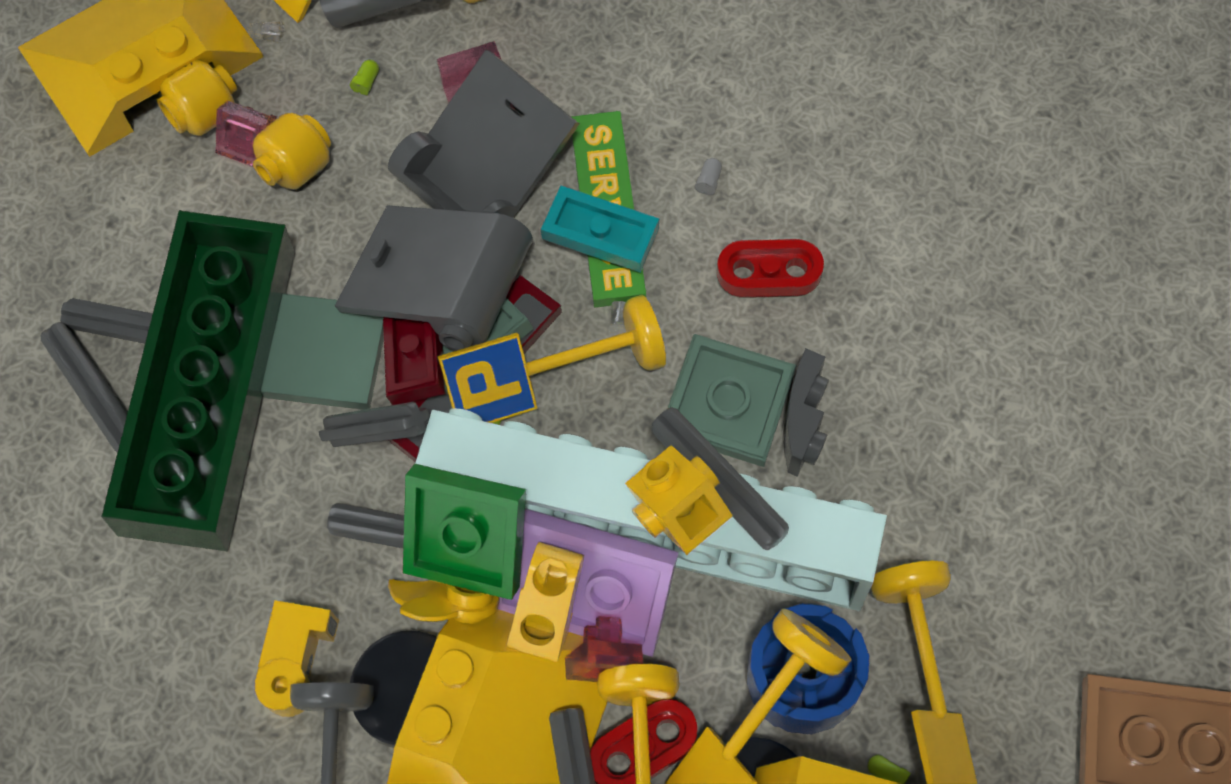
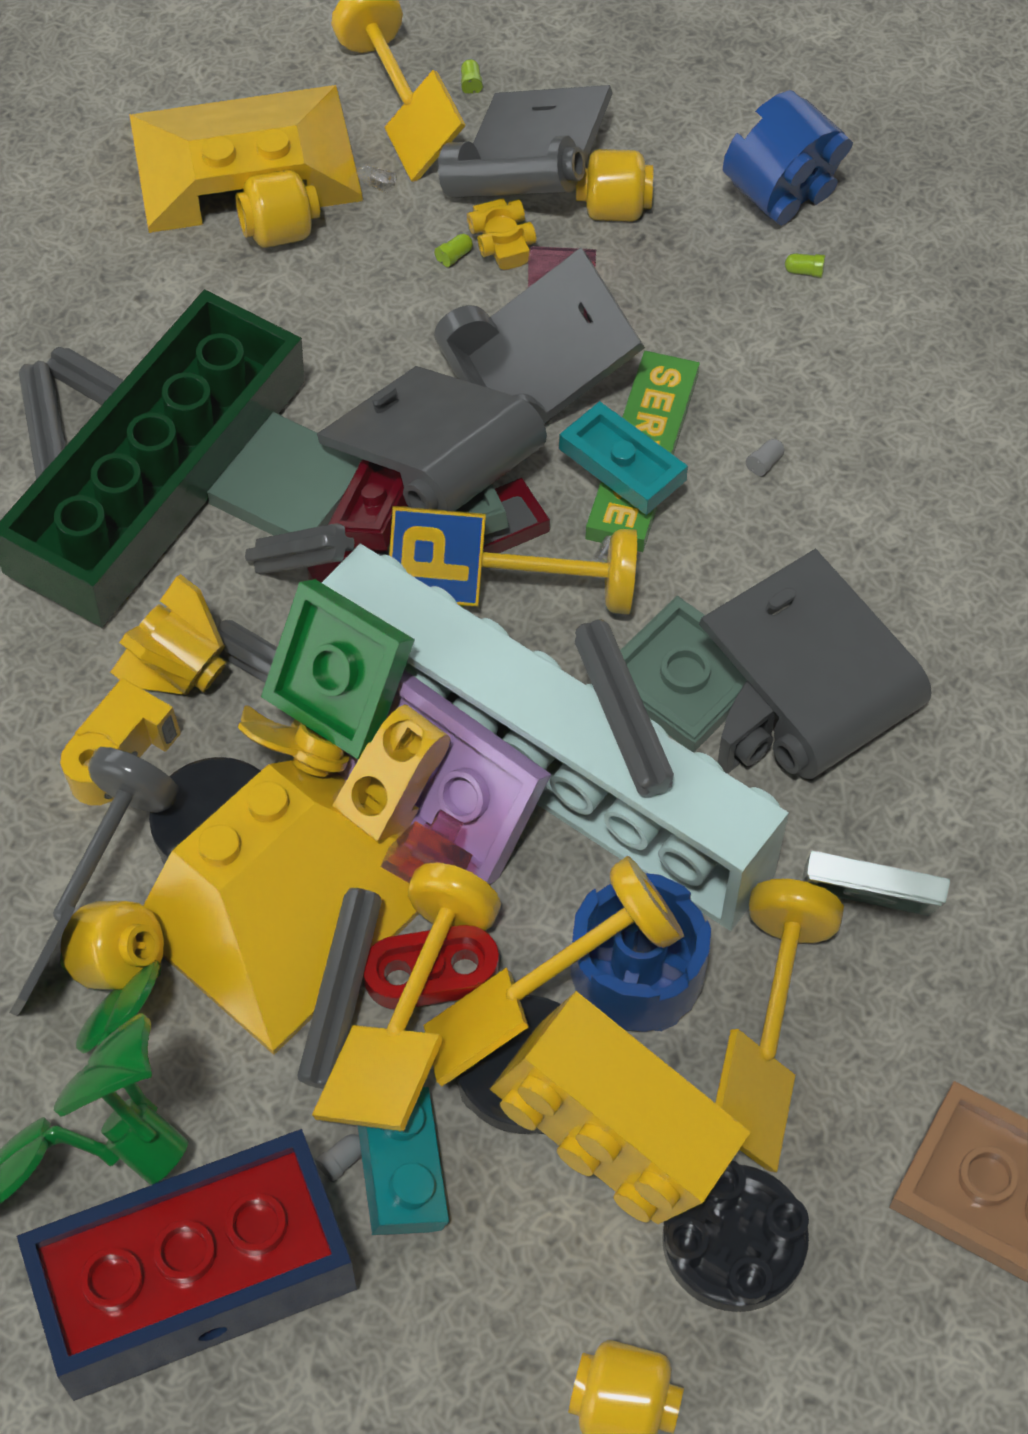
camera: 20 degrees right, 10 degrees down
clear pink tile [215,101,277,167] -> none
yellow head [253,113,331,190] -> none
yellow brick [625,445,733,555] -> none
red plate [717,239,824,297] -> none
none -> yellow brick [110,574,226,695]
none -> yellow piece [467,198,537,270]
none -> dark grey door [699,548,932,779]
none -> tile [802,851,950,916]

